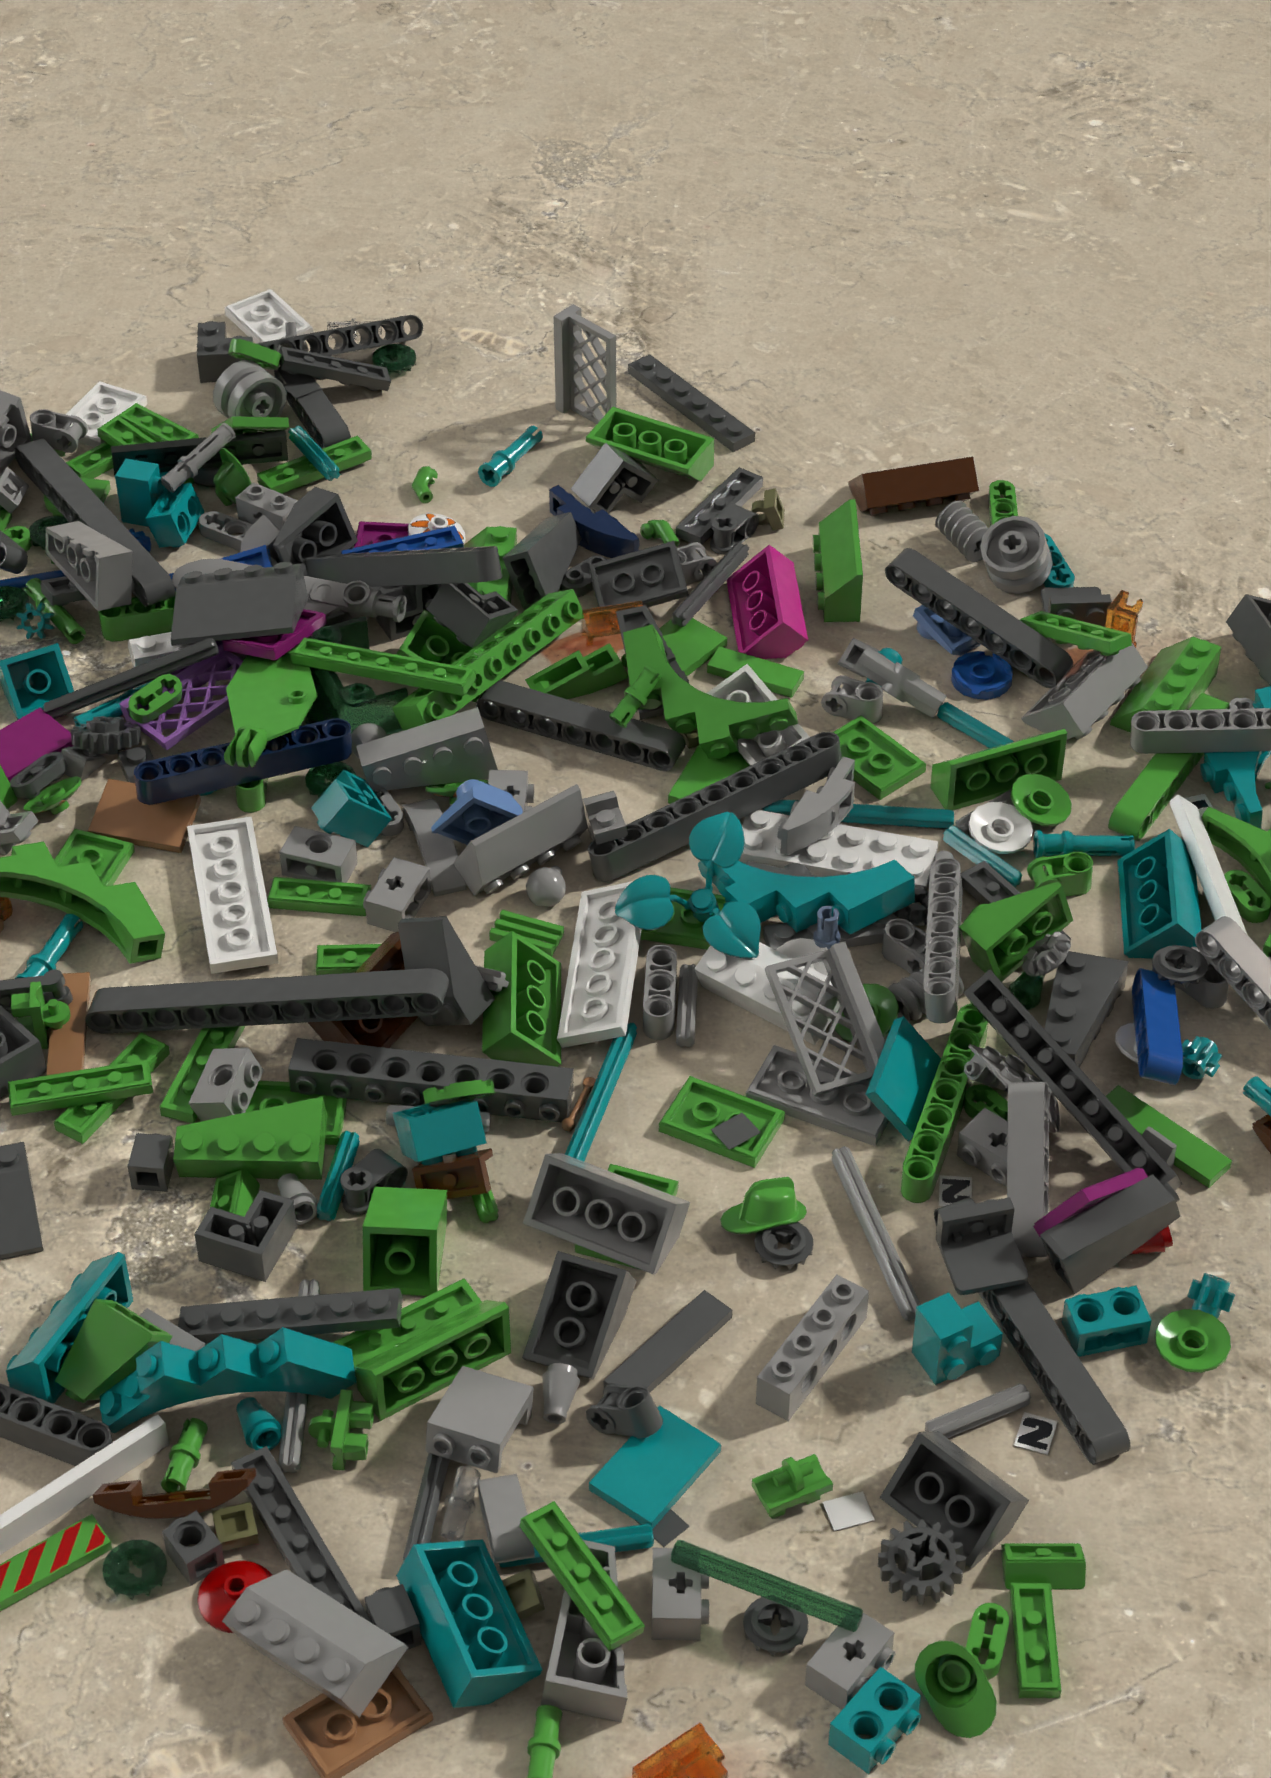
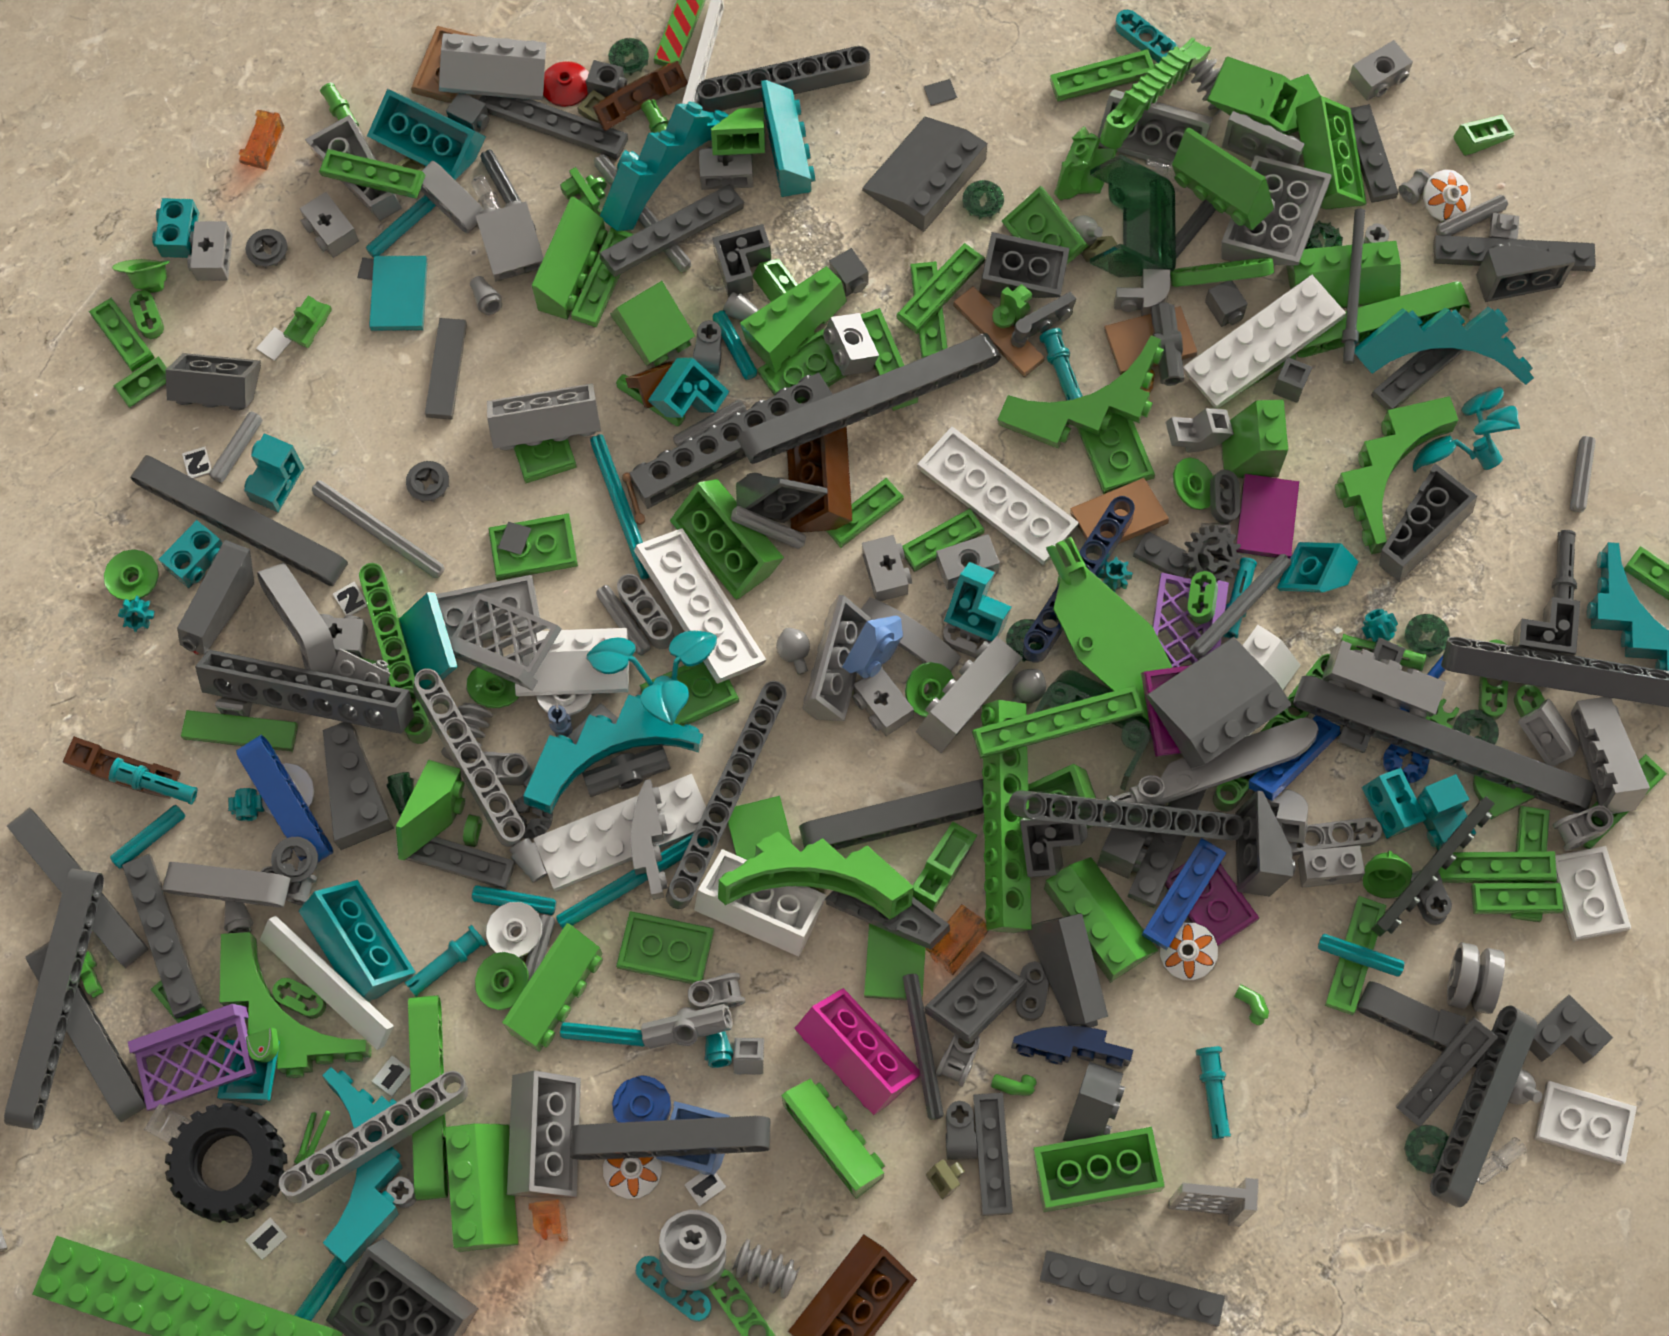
camera: 145 degrees right, 25 degrees up
light grey pin [160,423,236,493] -> none
bright green tile [211,416,289,434] -> none
bright green beam [228,338,281,370] -> none
bright green tile [423,1079,495,1105] -> none
bright green tile [489,910,564,957] -> none
dark grey slope [522,1251,637,1380] -> none
light grey brick [582,791,628,845] -> none
dark grey piece [586,1382,663,1438] -> none
bright green pin [609,666,662,728] -> none
clear green axle [671,1540,863,1632] -> none
bright green tile [707,646,804,698] -> none
bright green piece [720,1177,807,1234] -> none
light grey brick [756,1274,869,1421] -> none
dark grey gear [878,1519,966,1605] -> none
dark grey bracket [936,1197,1028,1295] -> none
bright green plate [1020,611,1132,656] -> none
light grey gear [1022,931,1071,976] -> none
bright green piece [1027,852,1093,897] -> none
magenta tile [1033,1168,1148,1237] -> none
dark grey bracket [1041,587,1112,628] -> none

